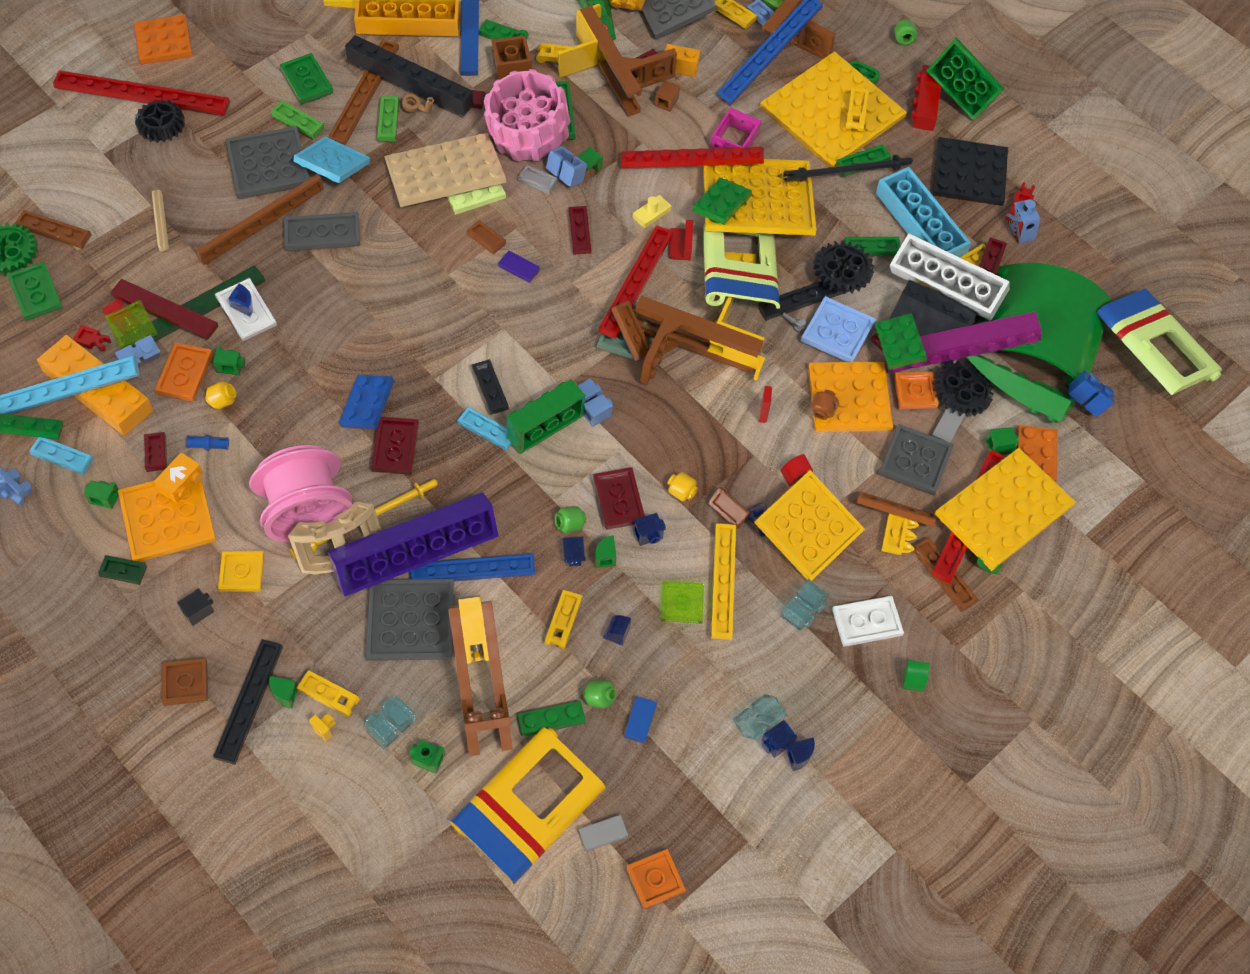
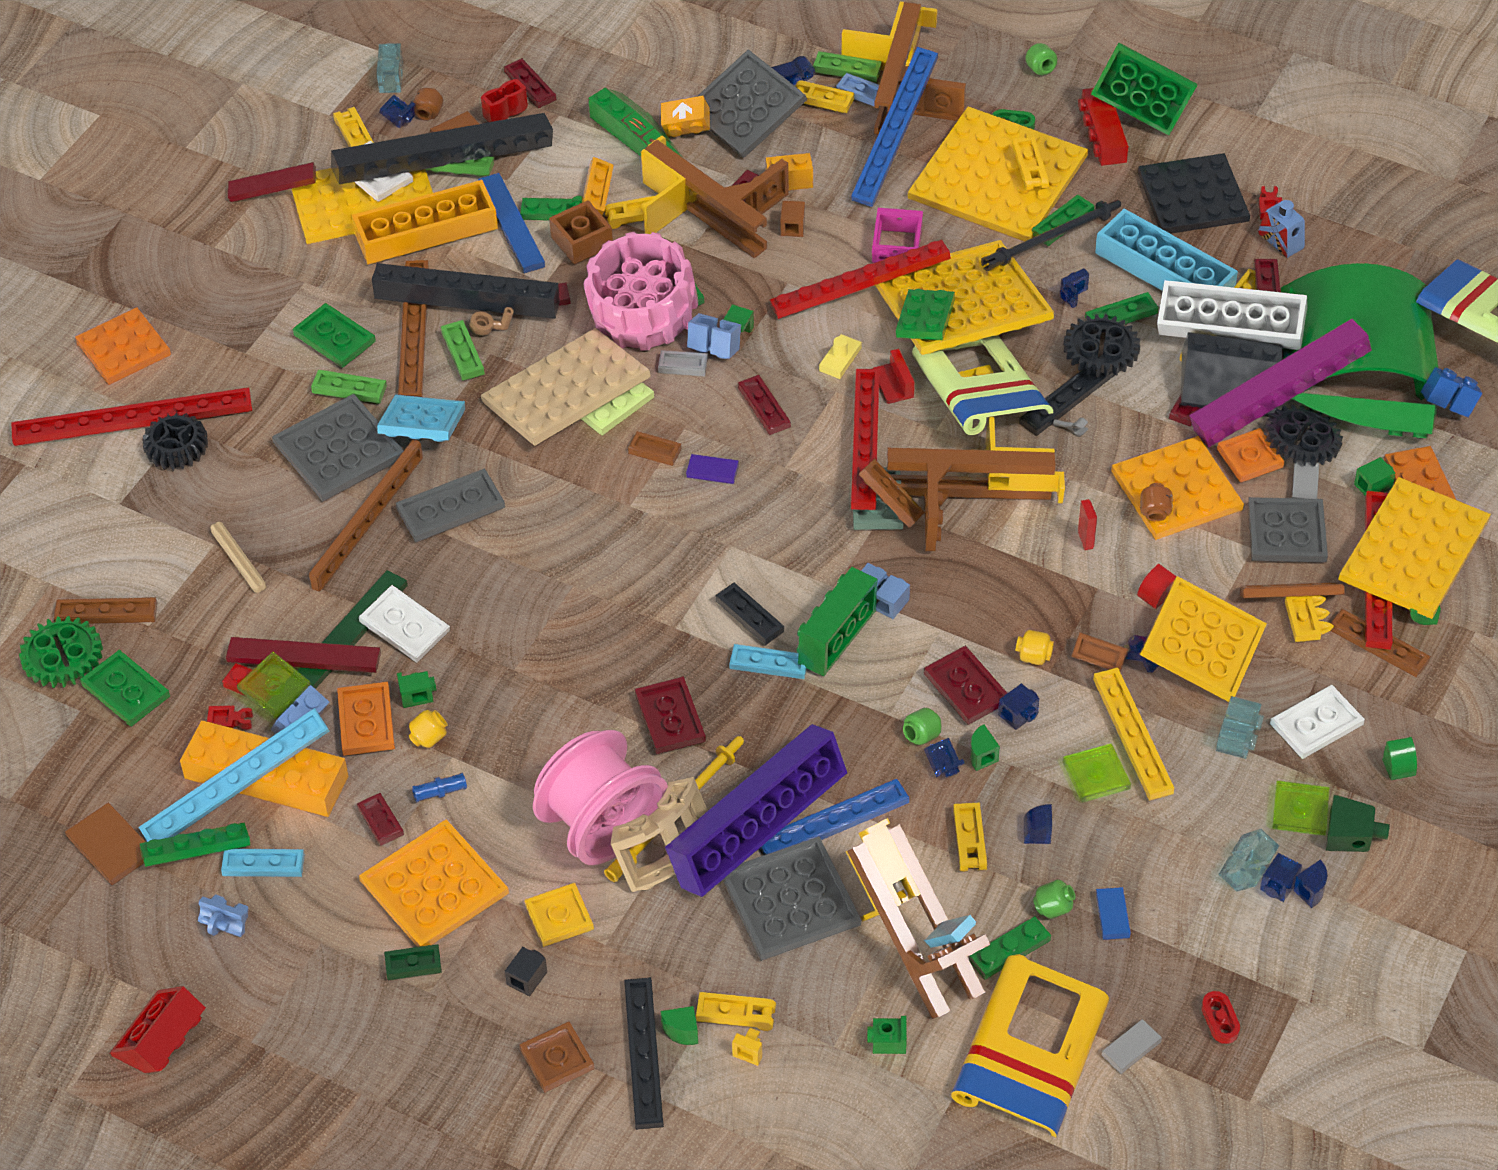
camera: 15 degrees left, 10 degrees down
green brick [84,480,119,510] -> none
light orange brick [154,453,204,503] -> none
clear blue brick [229,283,253,317] -> none
blue plate [339,375,395,429] -> none
clear light blue piece [364,695,416,749] -> none
orange plate [626,849,686,910] -> none
light blue plate [801,296,876,362] -> none
green plate [875,313,927,370] -> none
none -> light orange plate [582,157,614,215]
none -> medium azure tile [924,915,976,948]
none -> clear blue bracket [1059,268,1089,308]
none -> red plate [1201,991,1240,1044]
none -> clear neon green plate [1272,780,1330,836]
none -> dark green torso [1326,795,1390,852]

